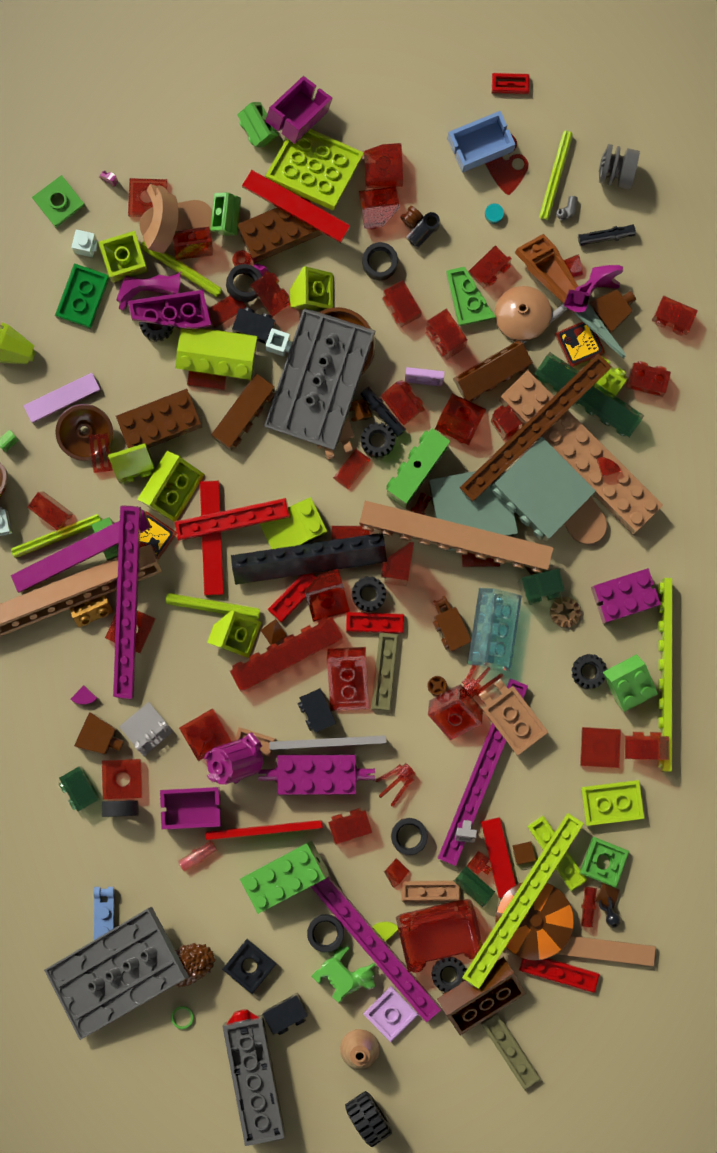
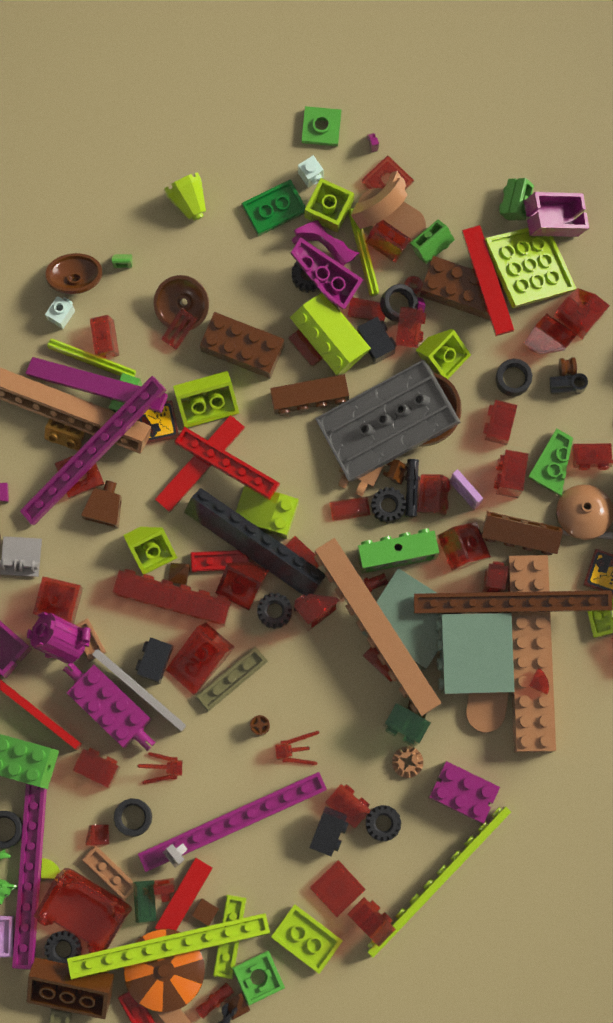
camera: 45 degrees right, 5 degrees down
lavender tile [23,373,101,423] -> none
lime slope [108,443,155,484] -> none
lime axle [166,593,260,619] -> none
light aqua brick [266,328,292,357] -> none
red tile [346,612,404,634] -> none
clear red slope [428,684,483,741] -> none
reddish brown brick [433,595,472,652] -> none
clear light blue brick [468,588,522,672] -> none
medium nougat tile [478,679,548,756] -> none
clear green brick [535,352,644,438] -> none
bright green brick [603,654,658,712] -> none
none -> reddish brown torso [81,480,122,528]
none -> black brick [309,806,349,857]
none -> clear red bracket [325,784,371,829]

